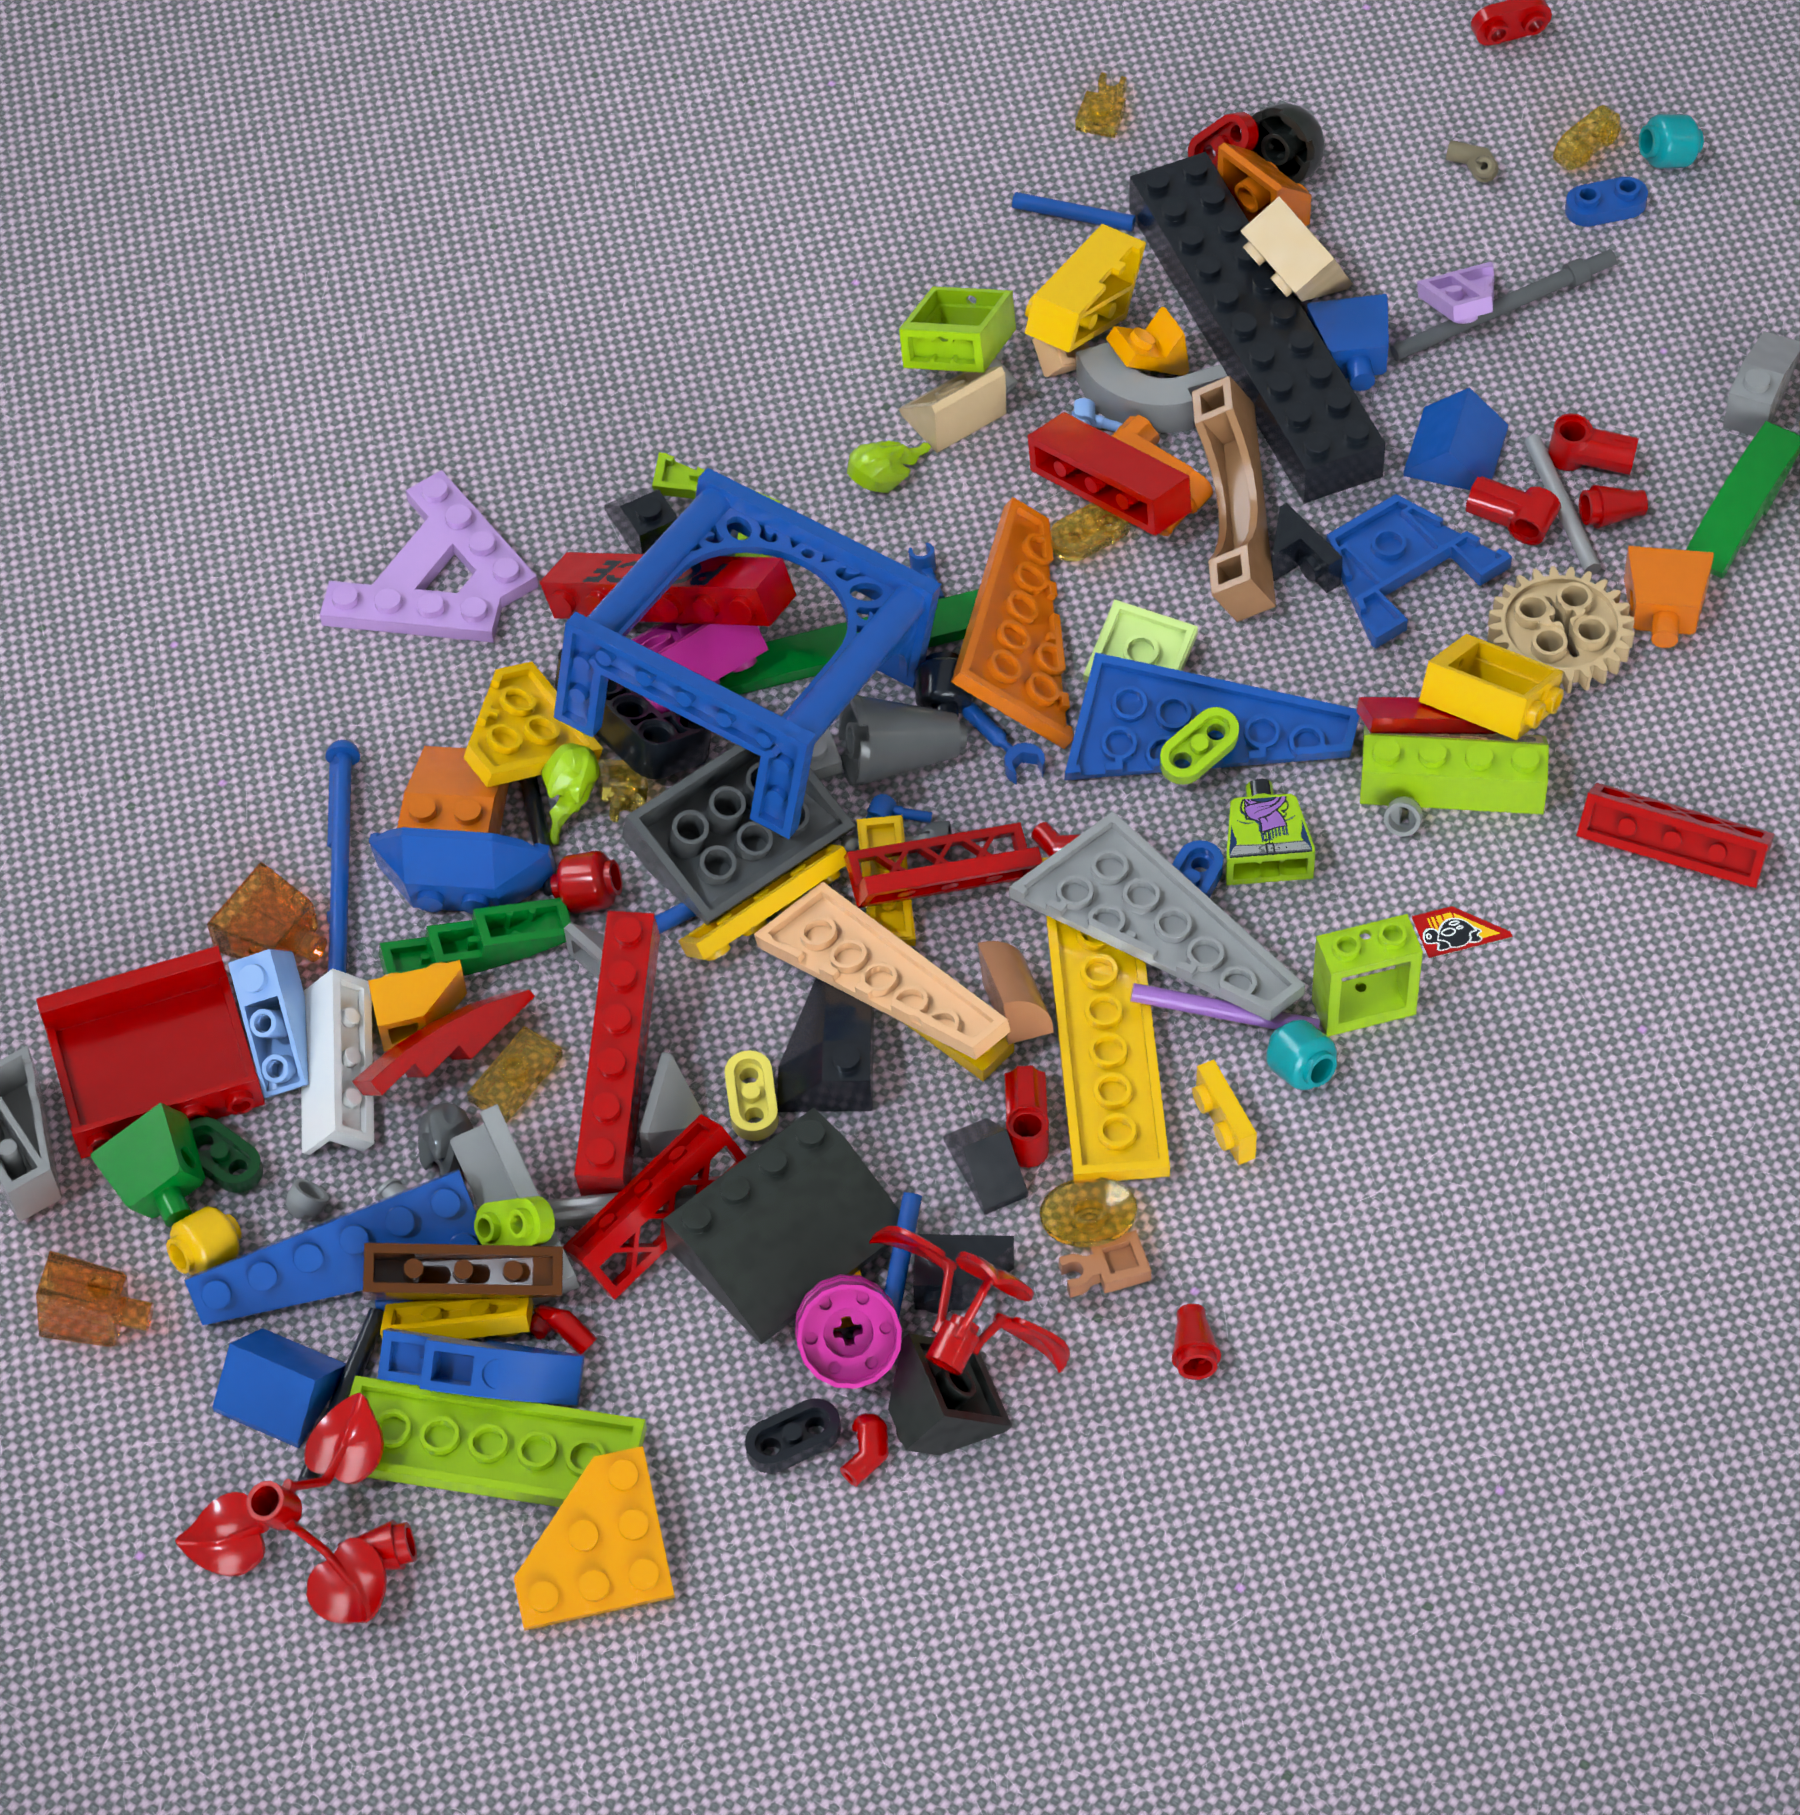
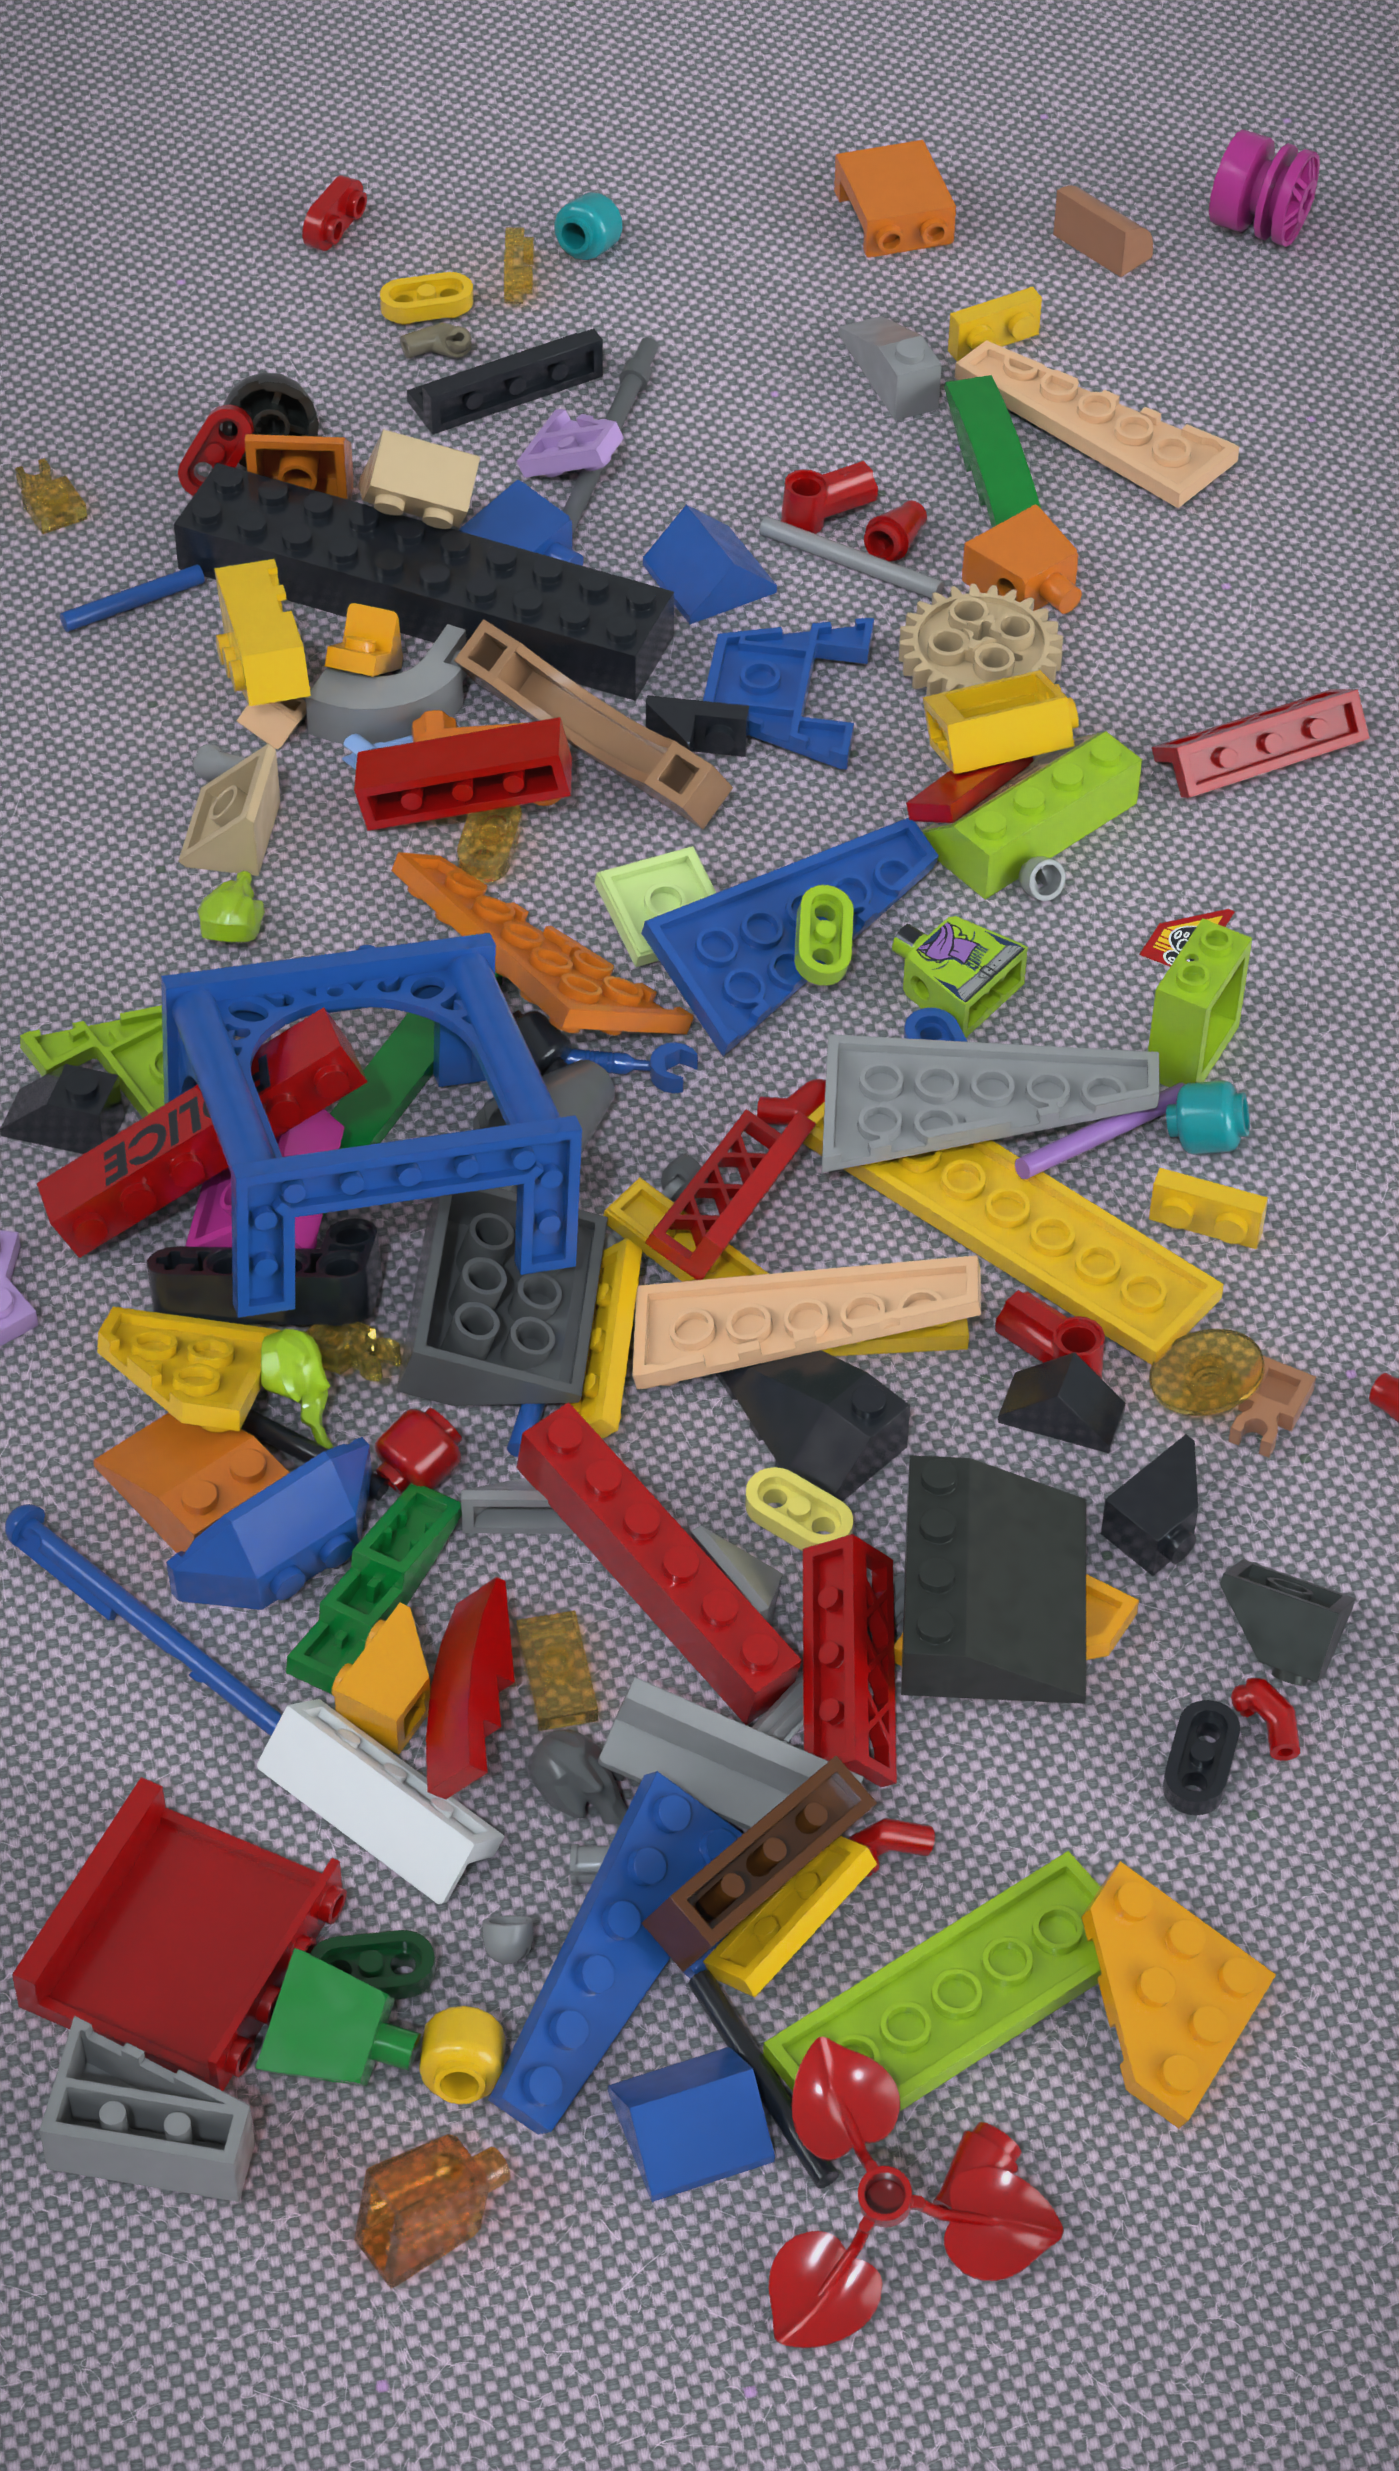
camera: 50 degrees left, 5 degrees down
clear orange torso [207,862,327,962] -> none
light blue slope [228,949,309,1098] -> none
blue slope [377,1328,585,1405] -> none
lime plate [474,1196,555,1246] -> none
dark pink wheel [795,1274,902,1389] -> none
blue hand [866,794,932,823] -> none
red plant [869,1226,1070,1375] -> none
blue bar [884,1192,922,1319] -> none
lime window [899,286,1016,373] -> none
nougat brick [978,941,1054,1045] -> none
red piece [1466,476,1561,545] -> none
blue plate [1565,176,1648,227] -> none
none -> yellow plate [380,272,474,325]
none -> black fence [407,328,603,435]

